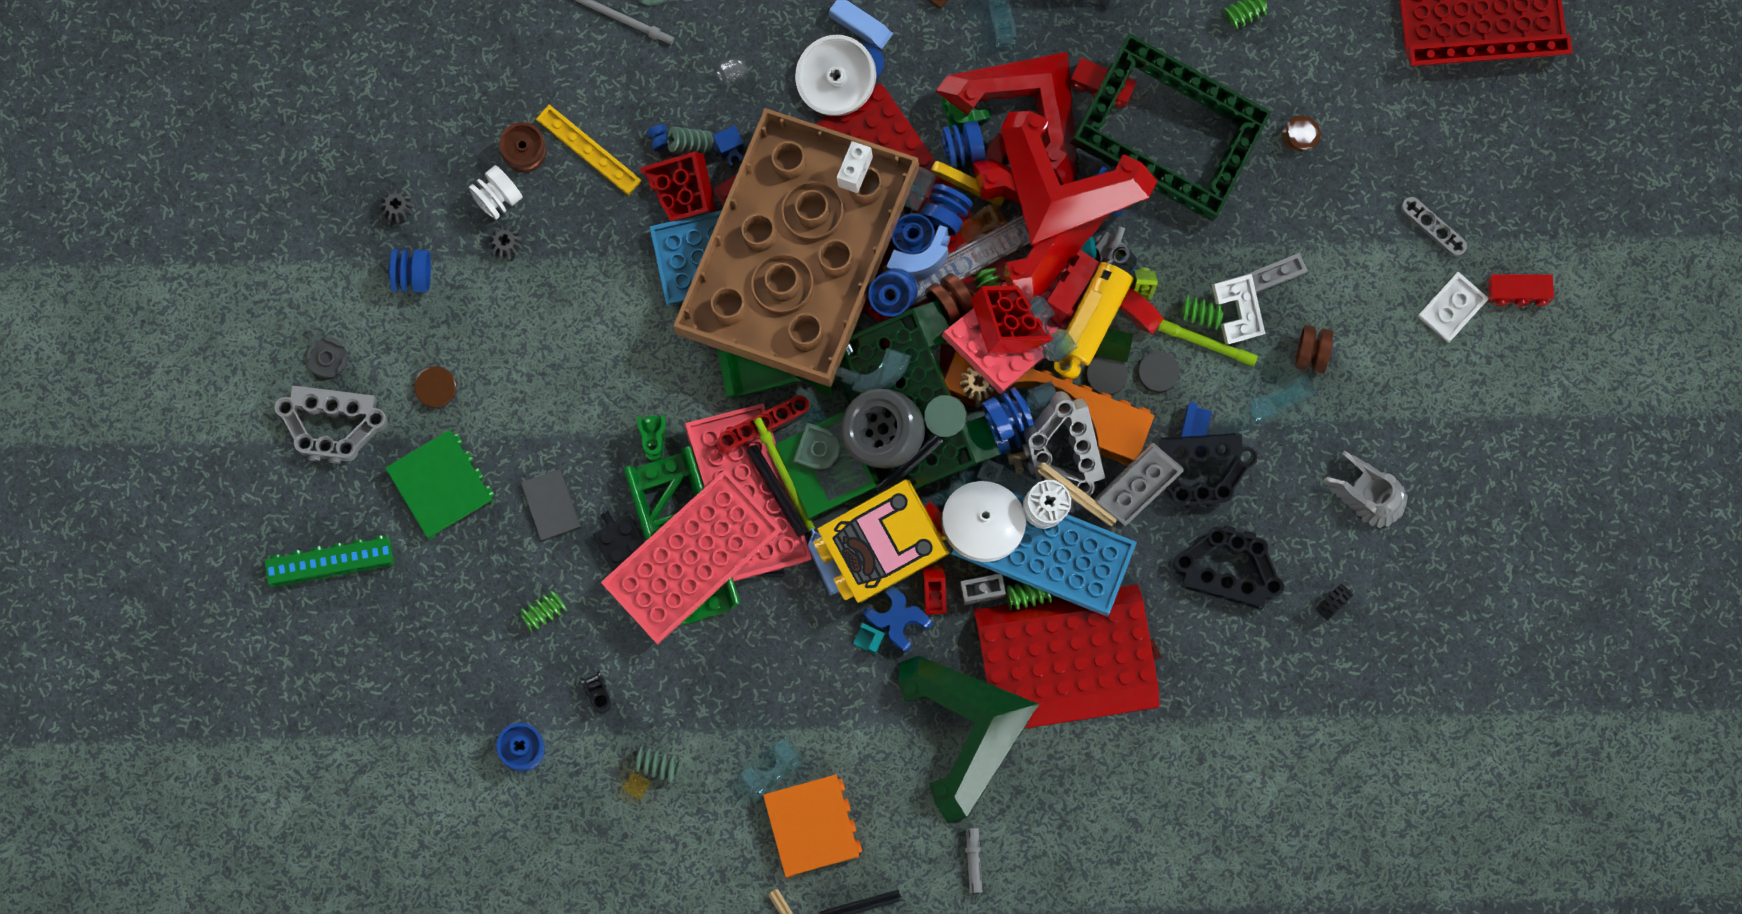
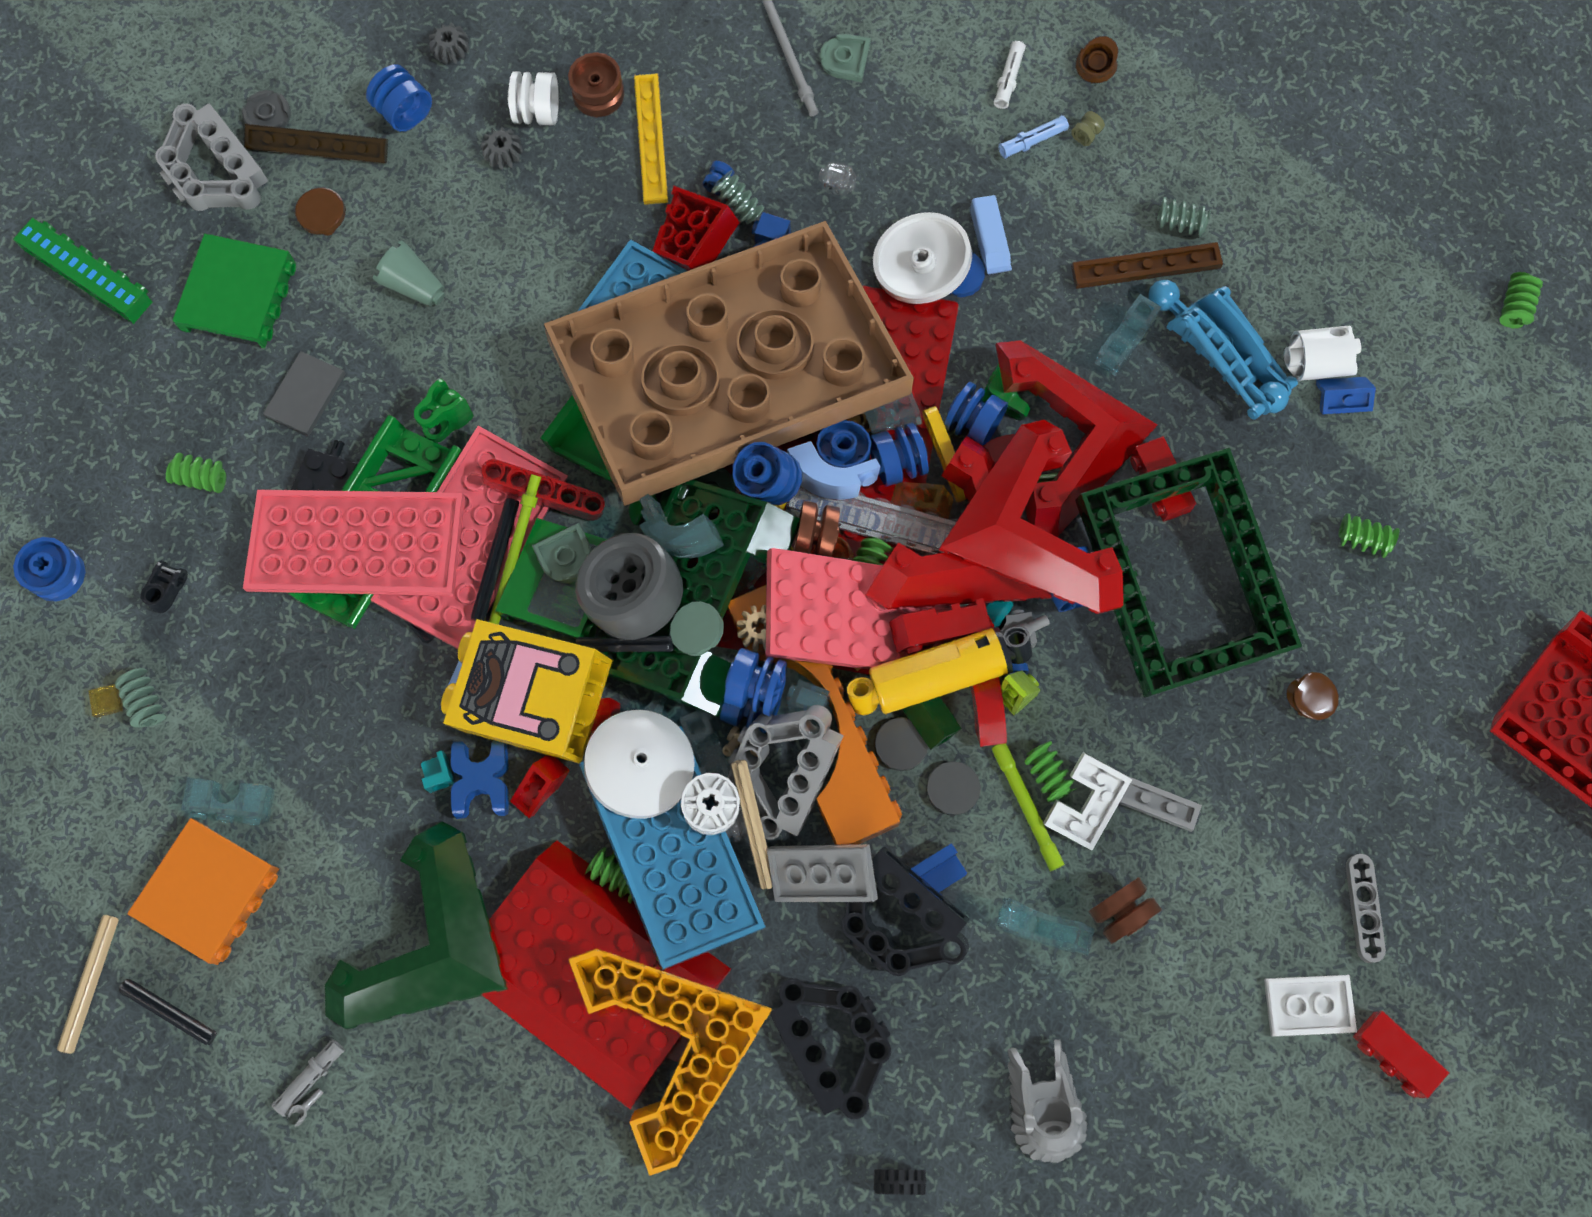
camera: 50 degrees right, 5 degrees down
white brick [837,141,873,193] -> none
light grey brick [960,574,1006,605] -> none
red wedge [971,286,1053,353] -> none
clear light blue arch [1029,295,1077,362] -> none
none -> dark brown tile [244,124,388,164]
none -> light grey hand [287,1088,323,1126]
none -> sand green cone [373,240,445,306]
none -> light orange wedge [569,949,772,1176]

